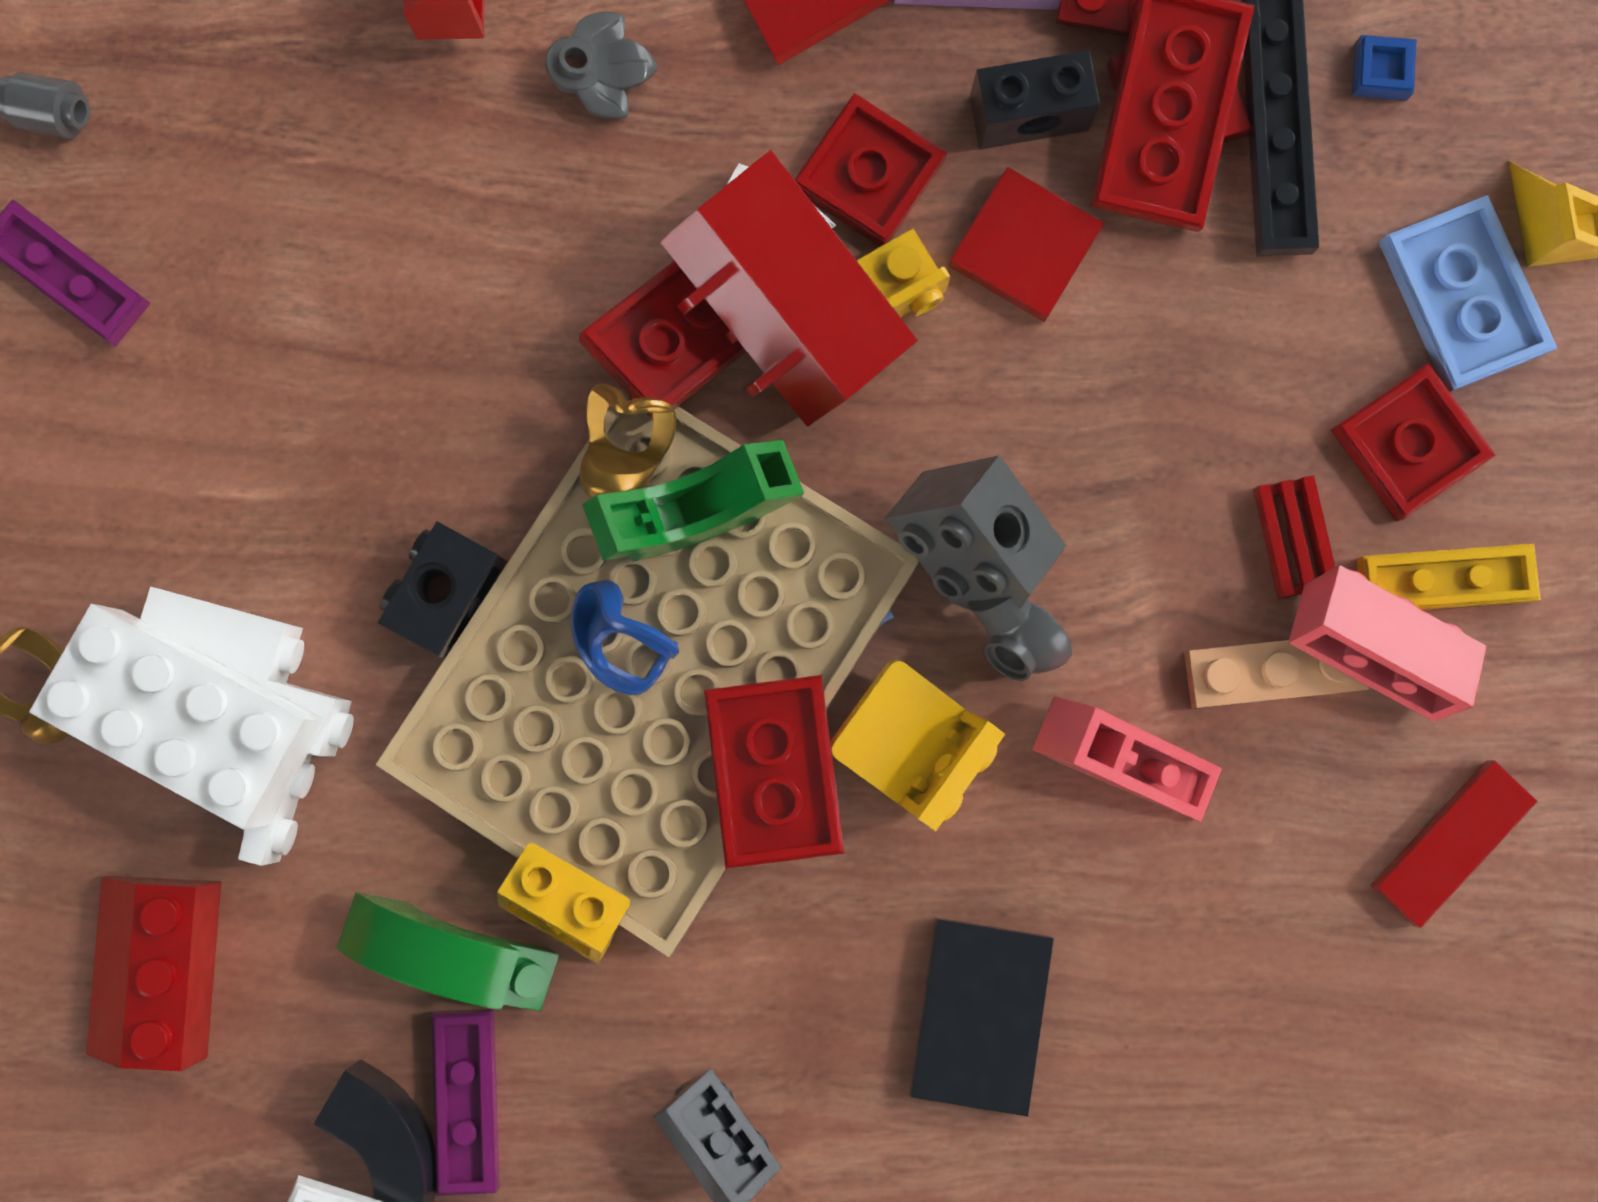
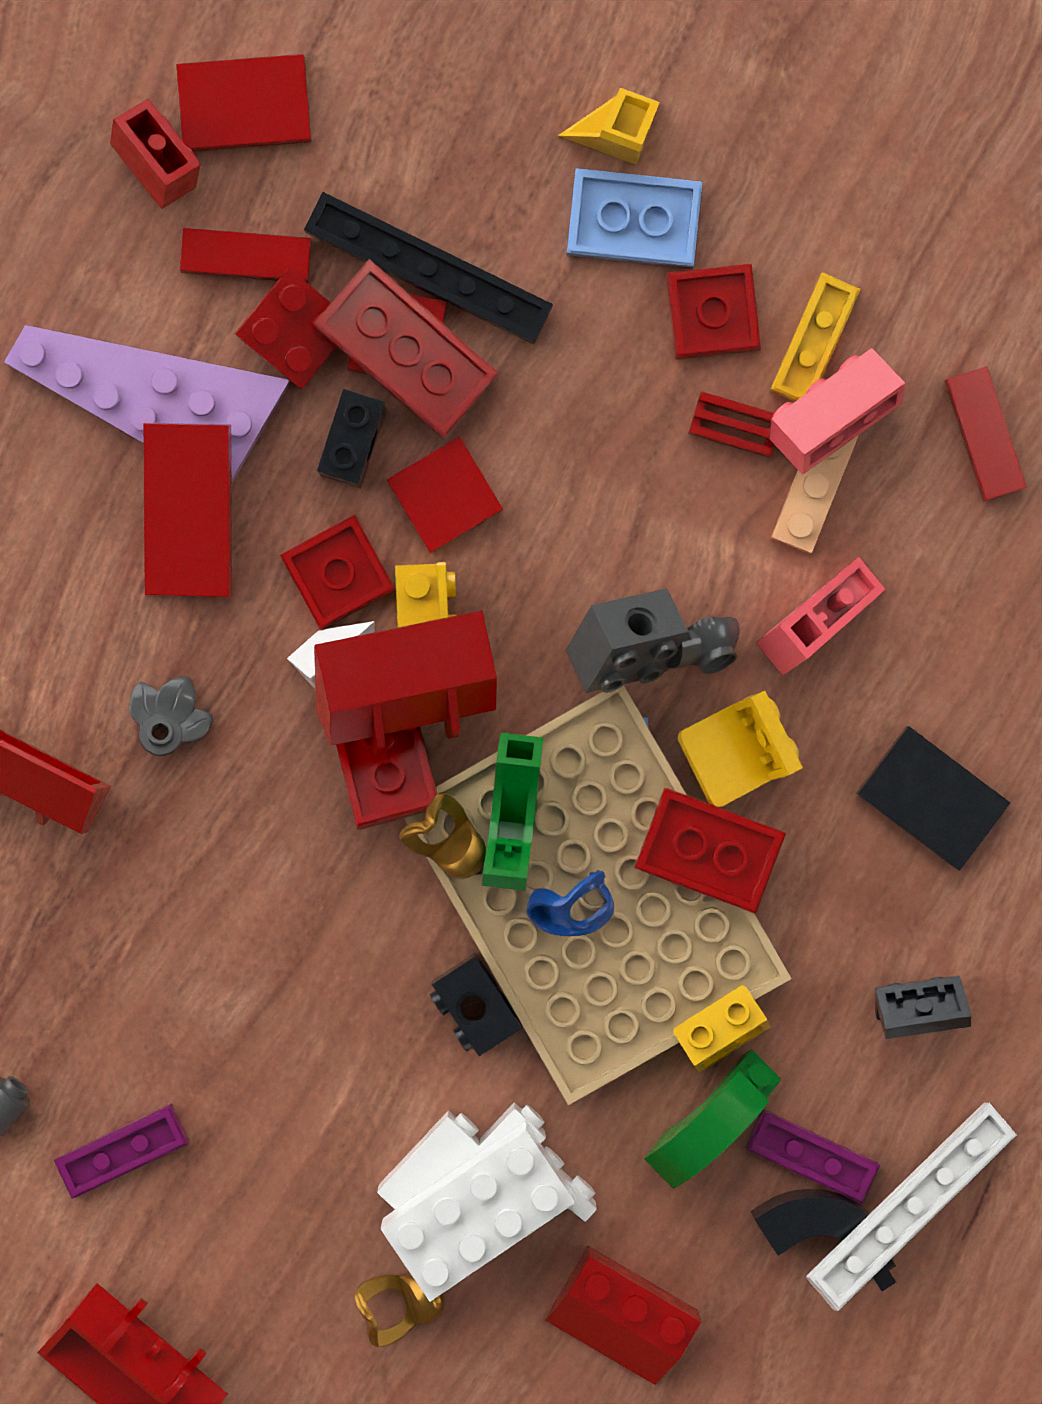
camera: 60 degrees left, 5 degrees up
blue tile [1352,35,1417,101] -> none

